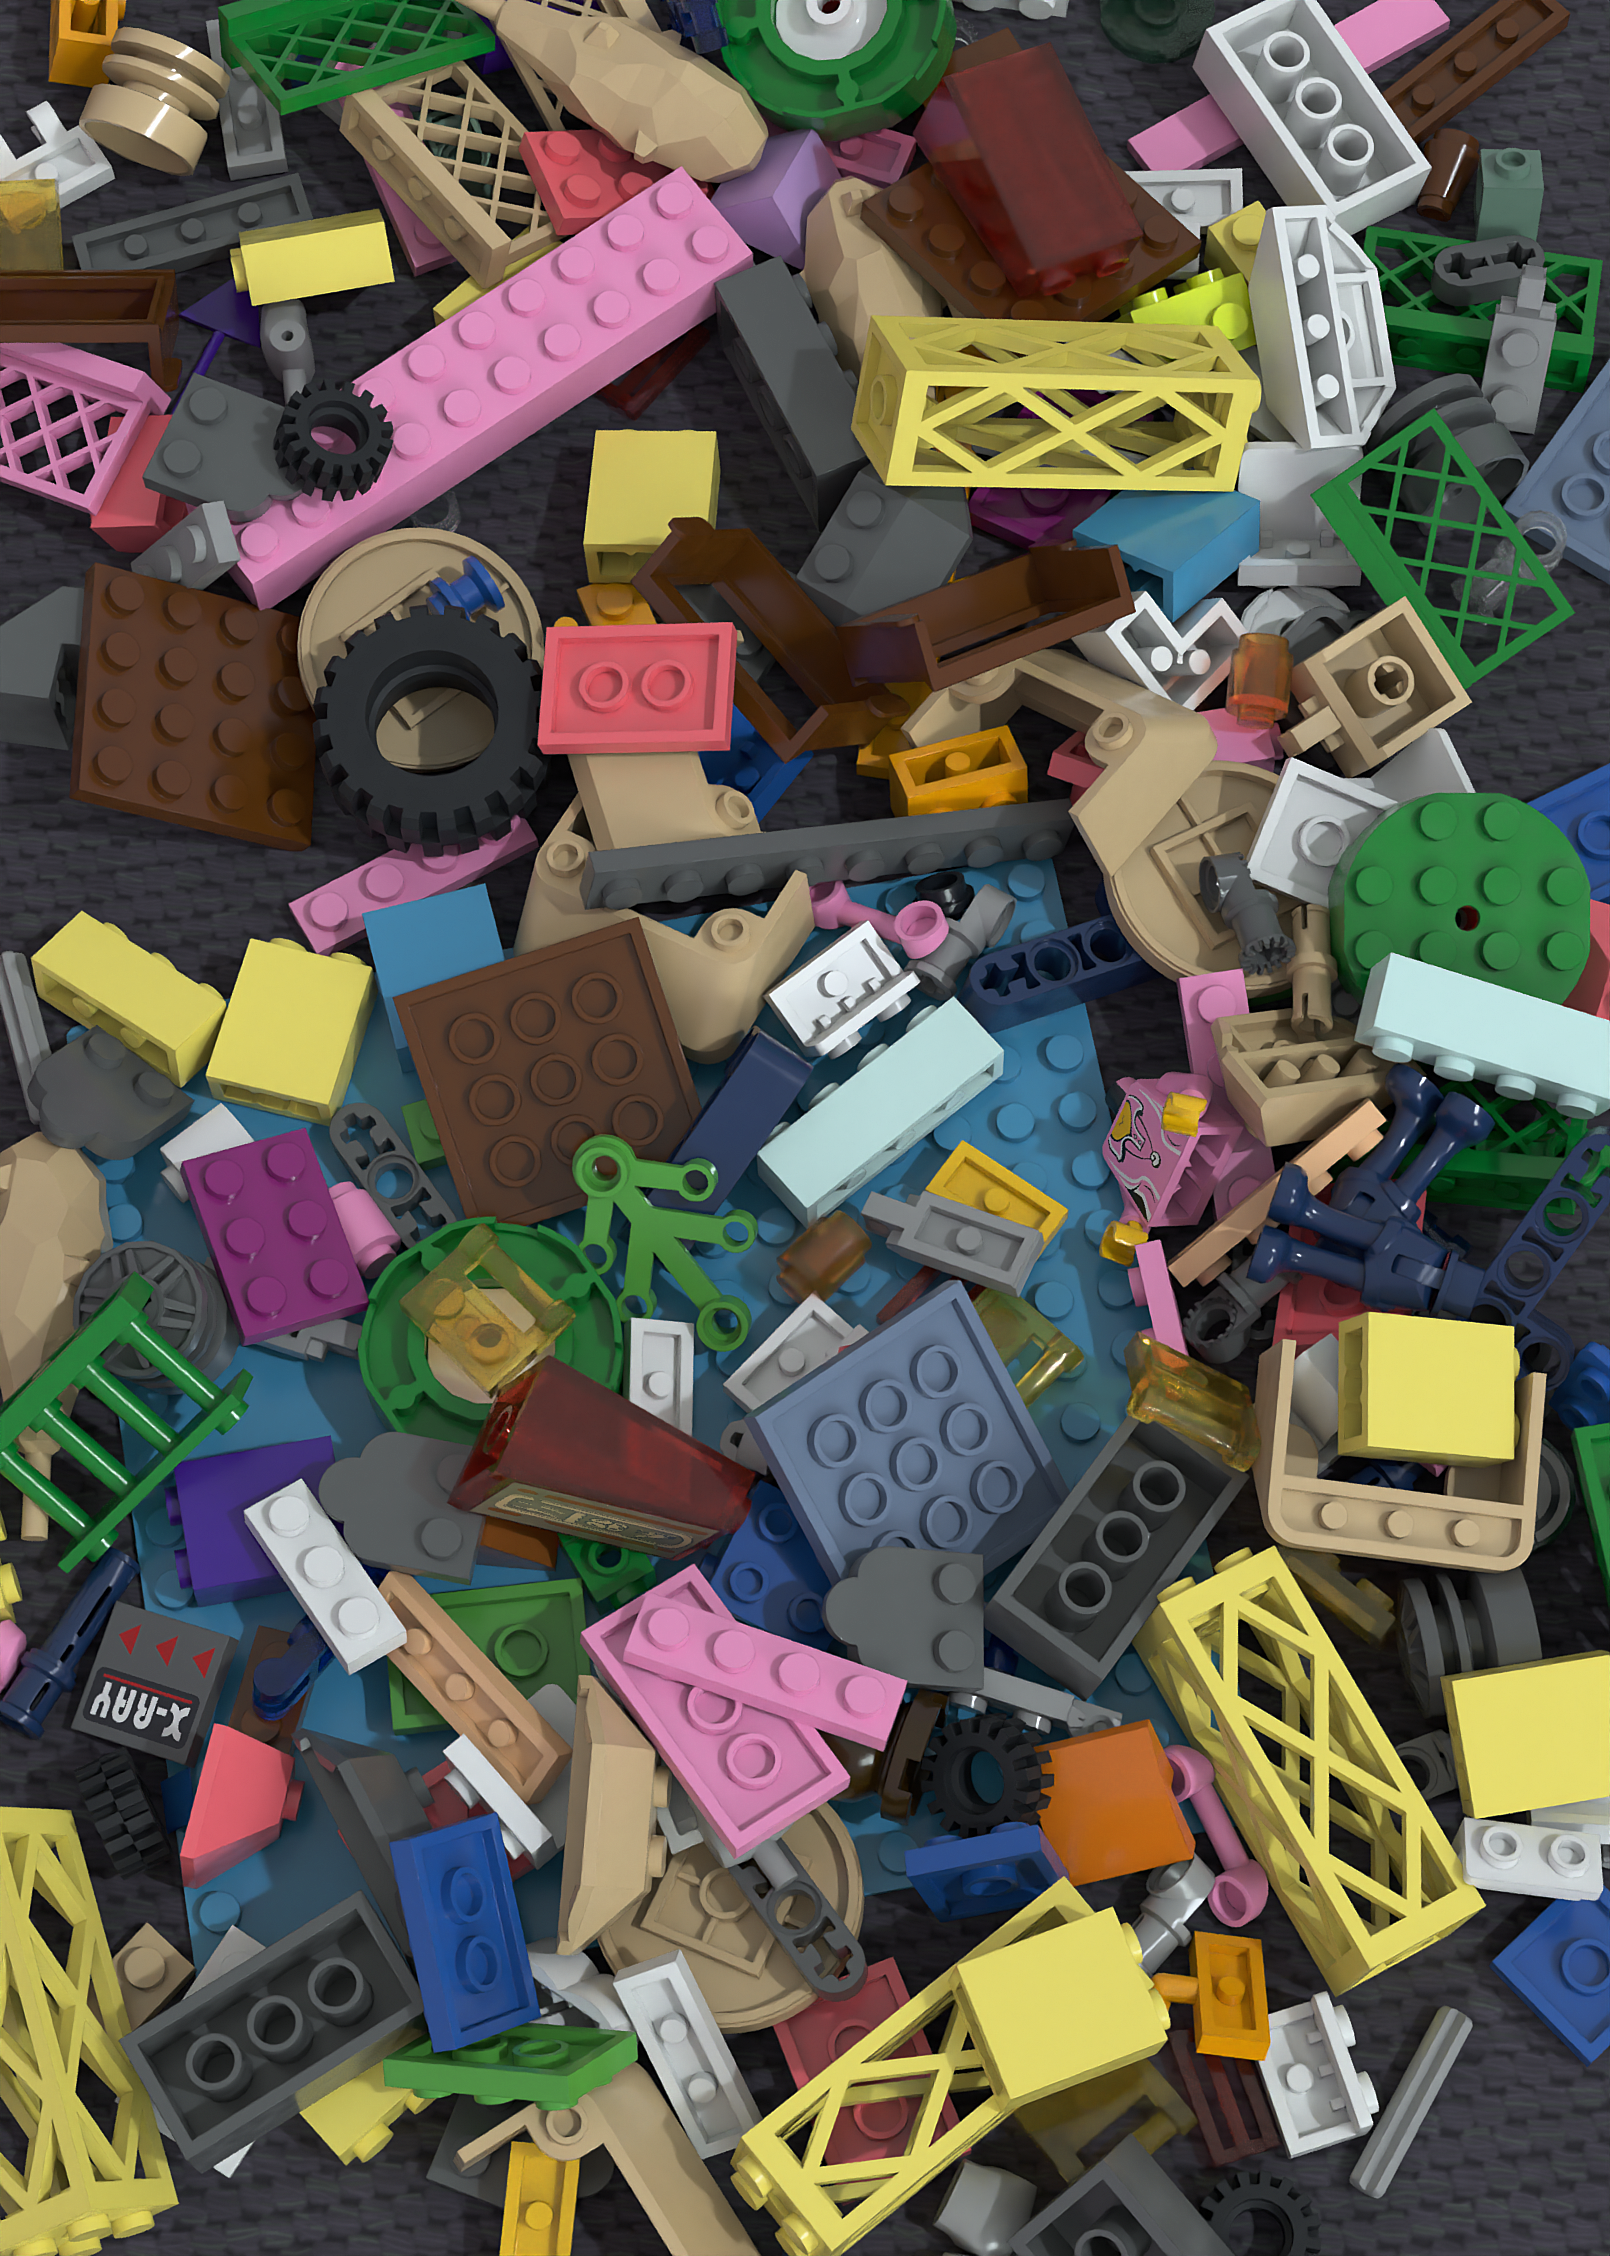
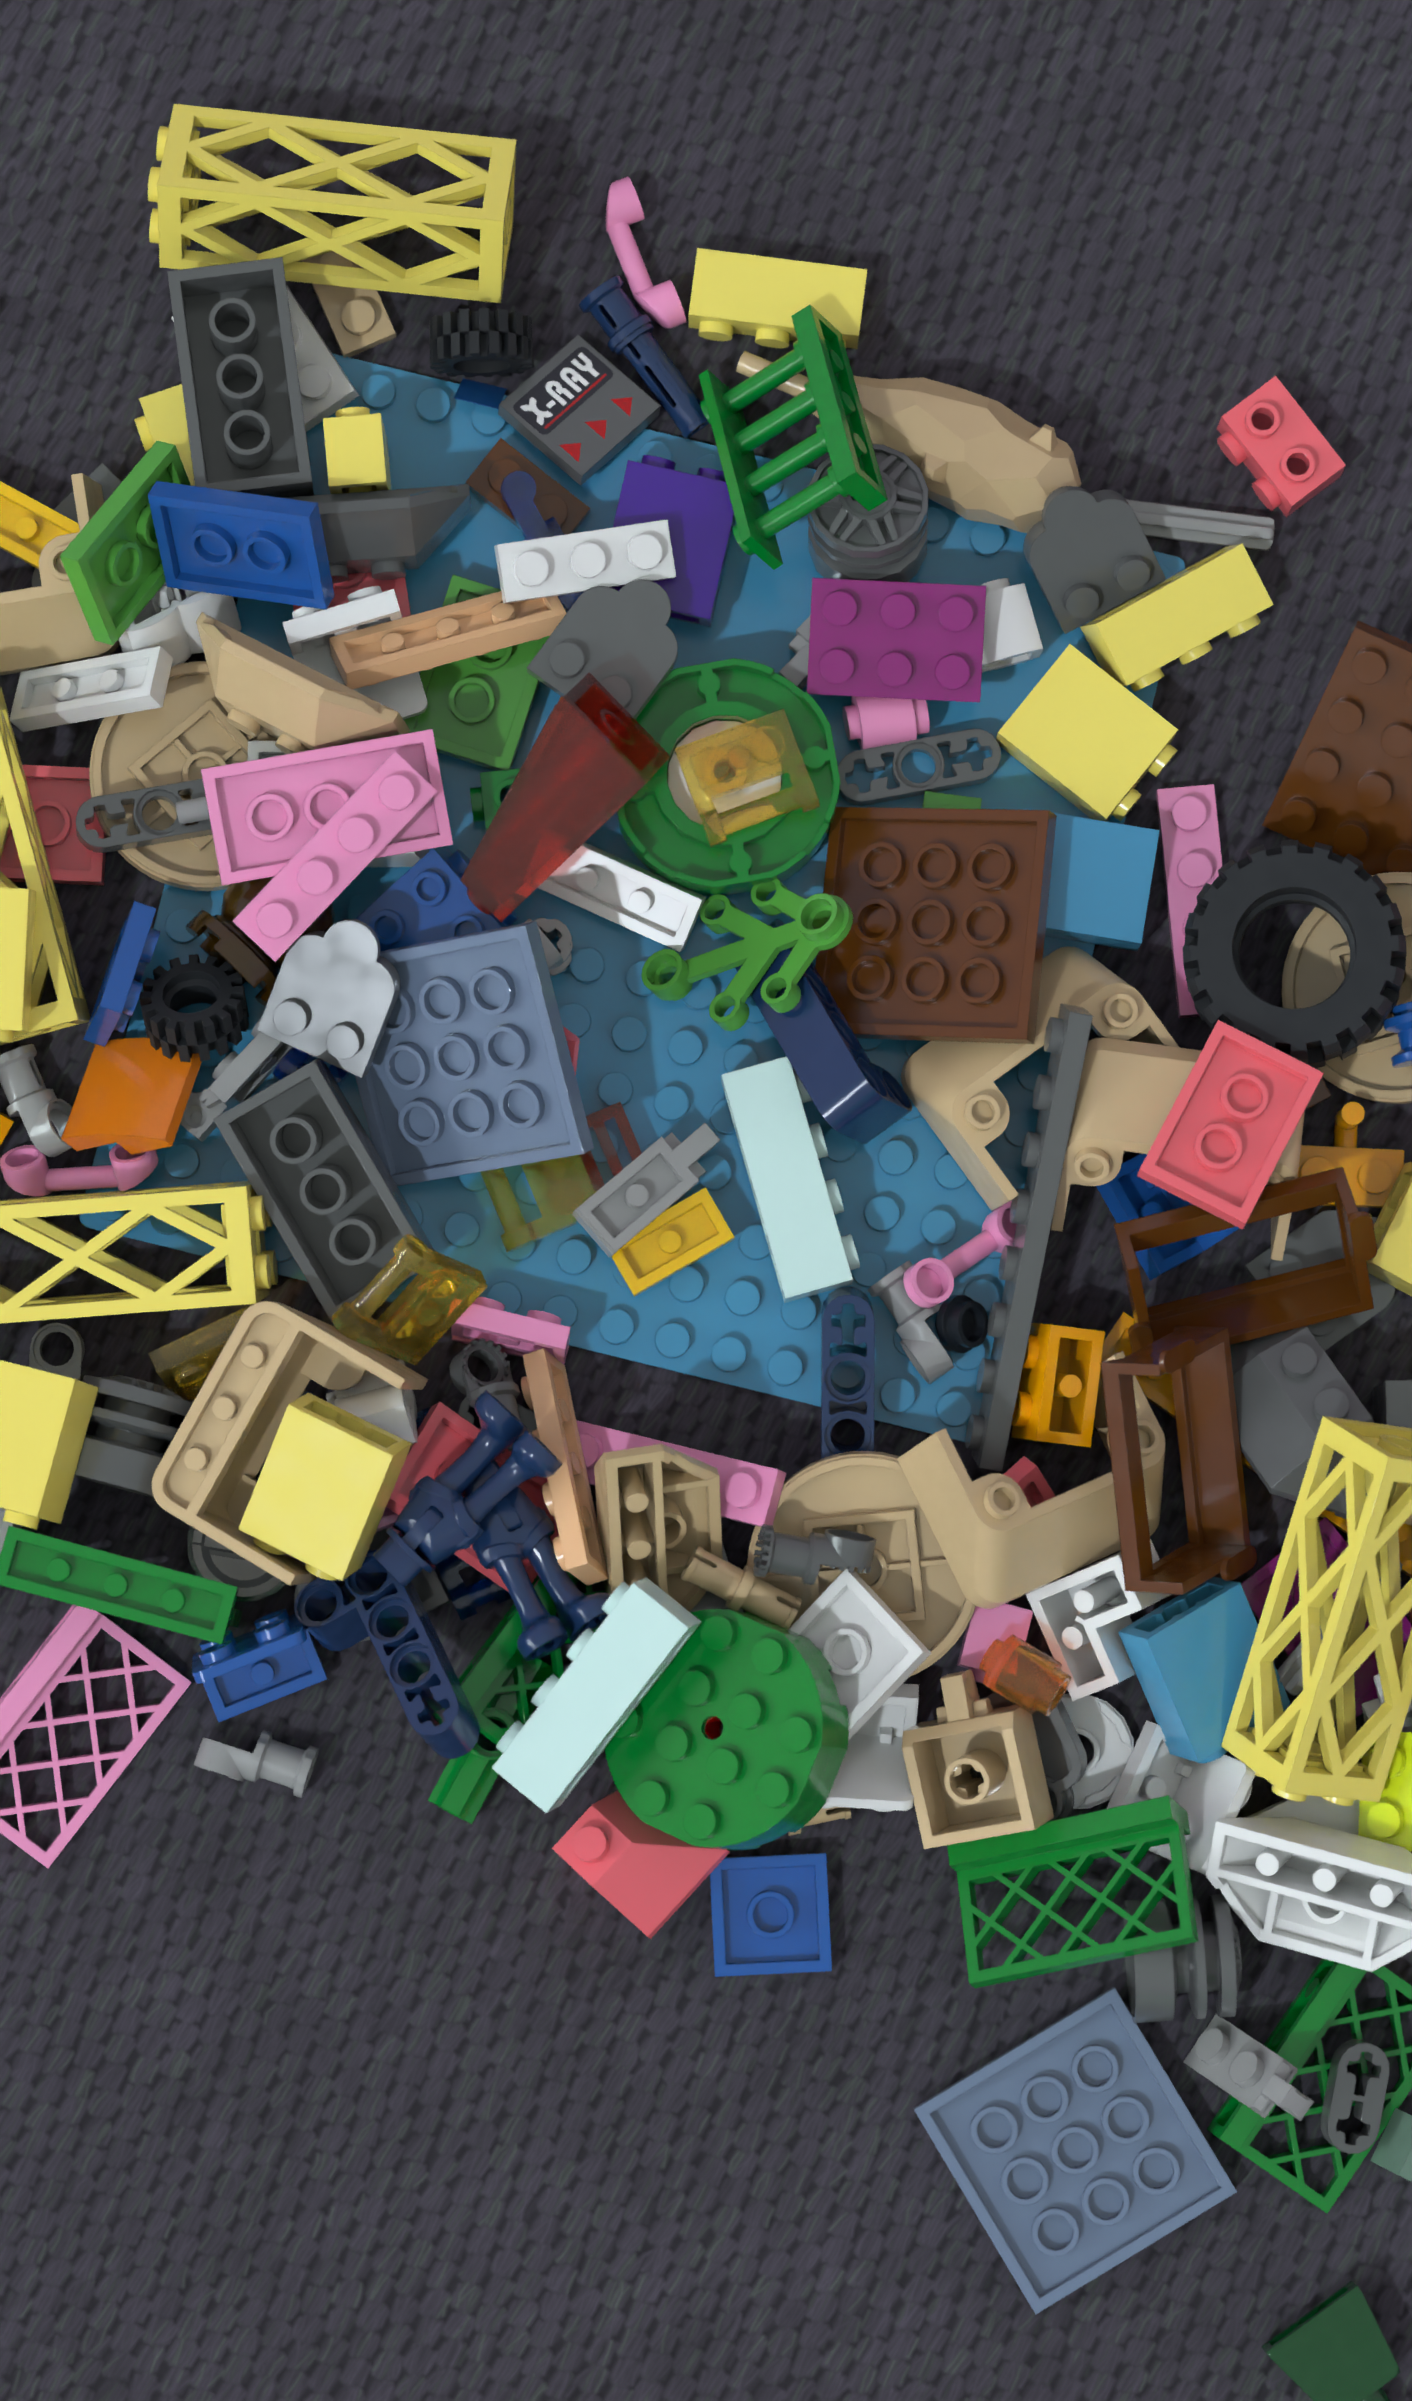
camera: 110 degrees right, 15 degrees up
coral slope [180,1723,305,1889] -> none
white bracket [723,1293,869,1413] -> none
white bracket [762,920,921,1059] -> none
clear orange brick [776,1210,872,1304] -> none
bright pink torso [1099,1072,1244,1267] -> none
clear connector [1450,510,1567,626] -> none
none -> light yellow brick [323,407,392,494]

